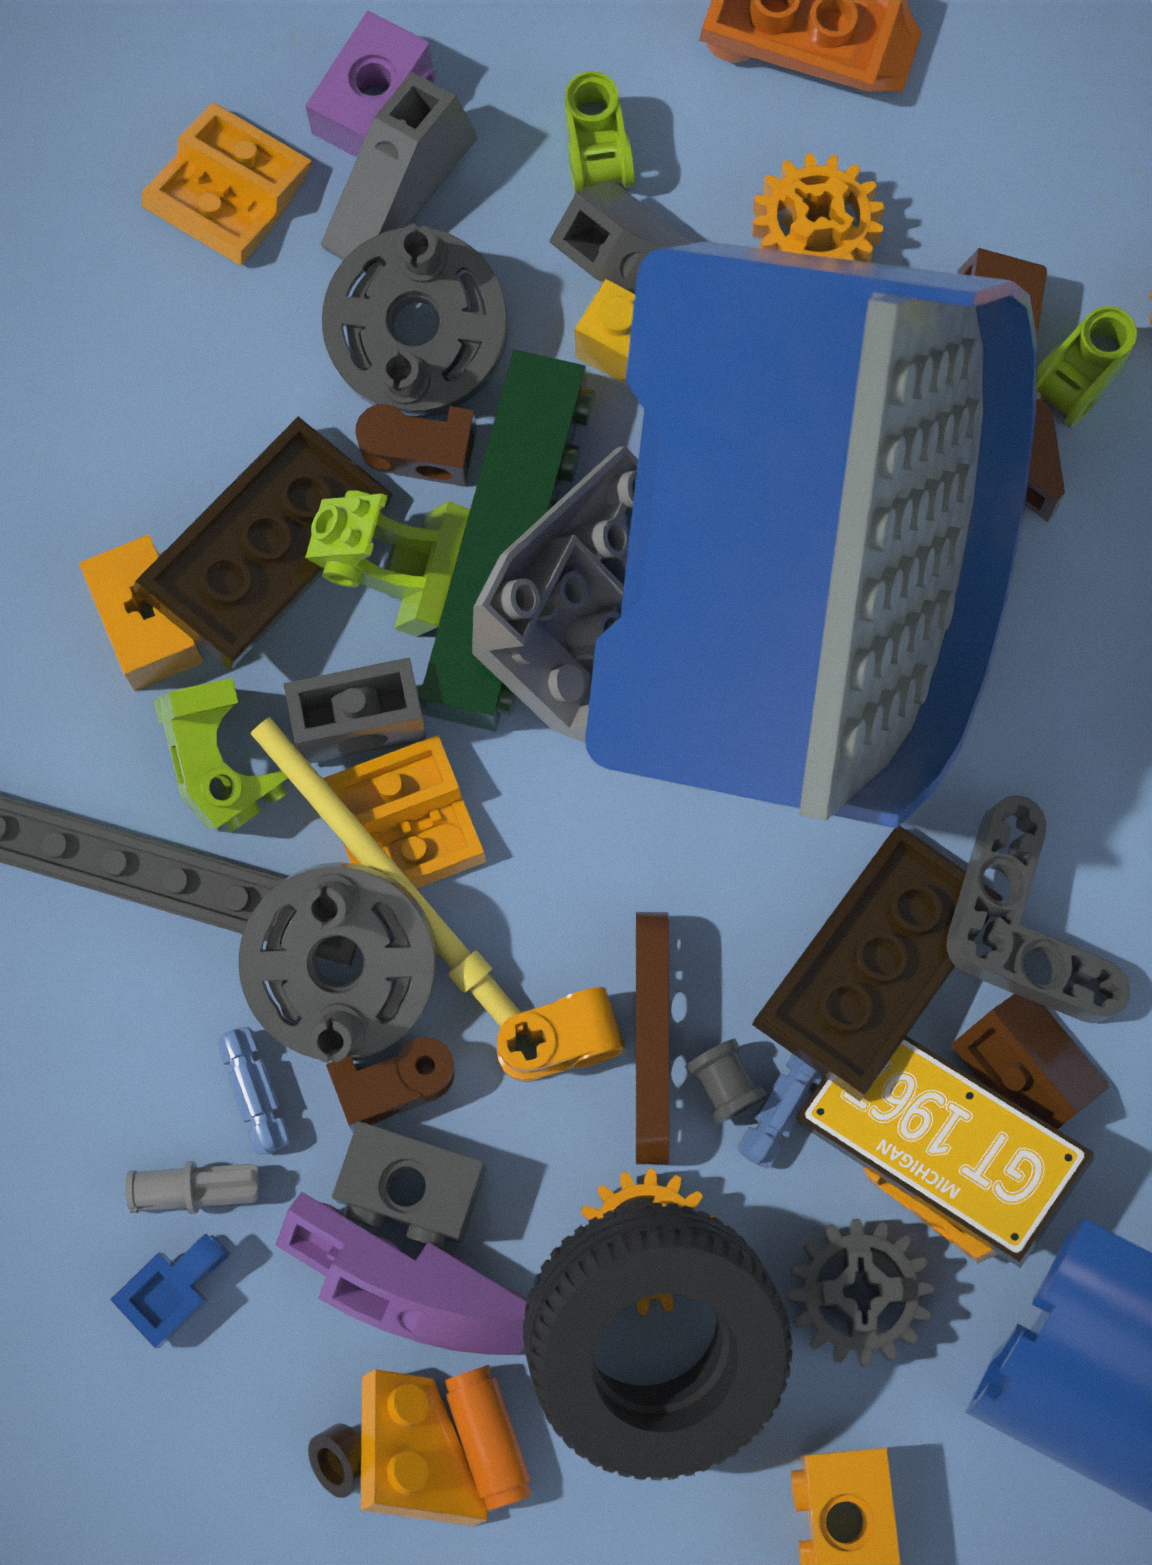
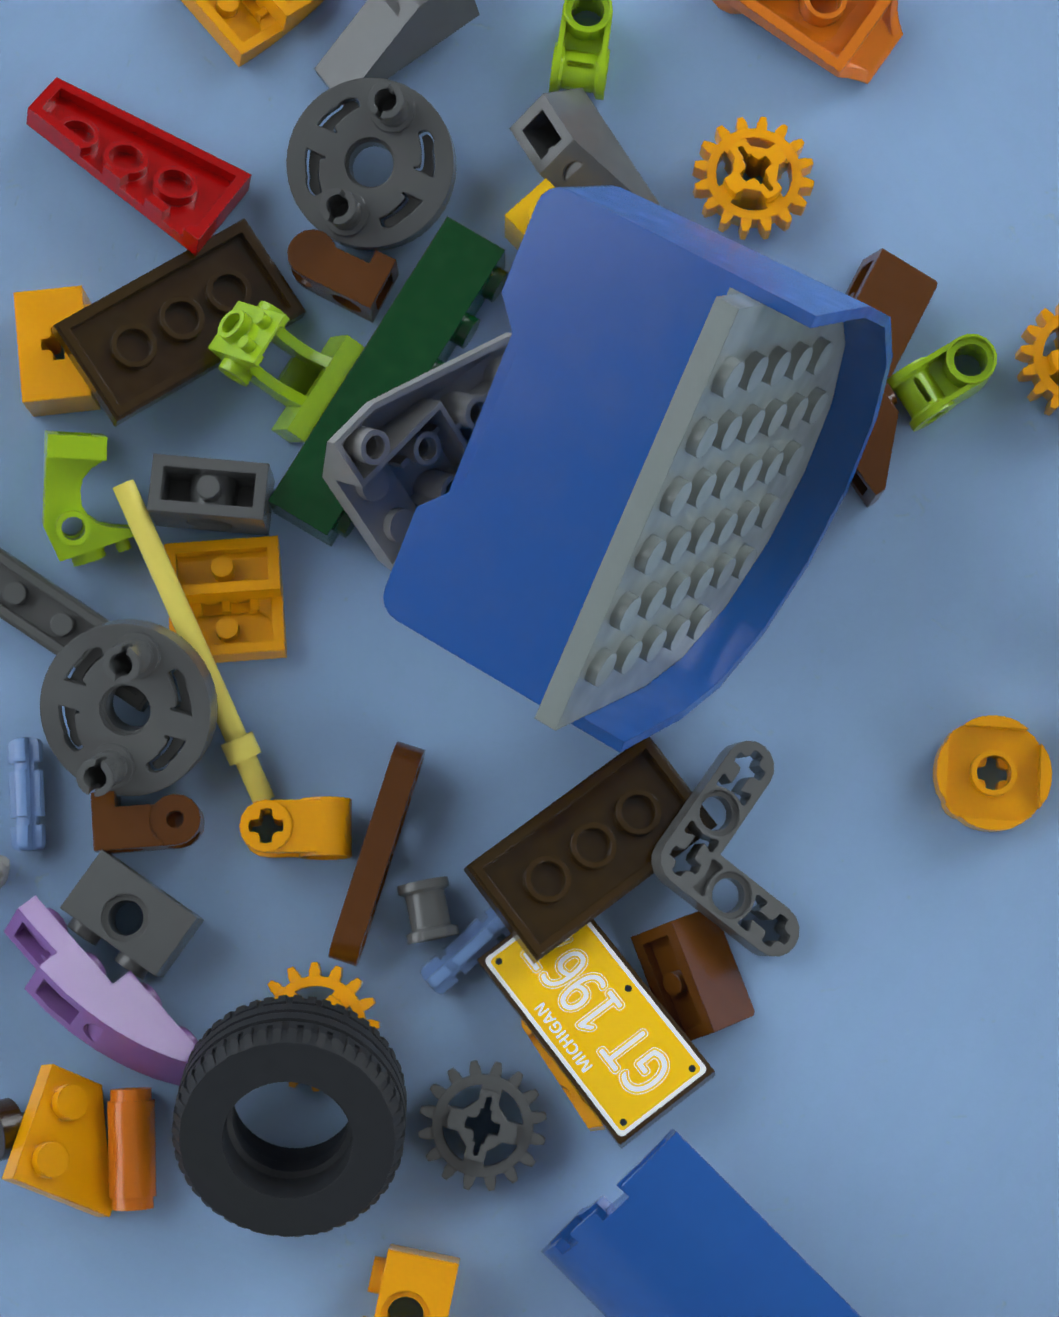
camera: 10 degrees right, 5 degrees up
none -> red wing [26,77,252,256]

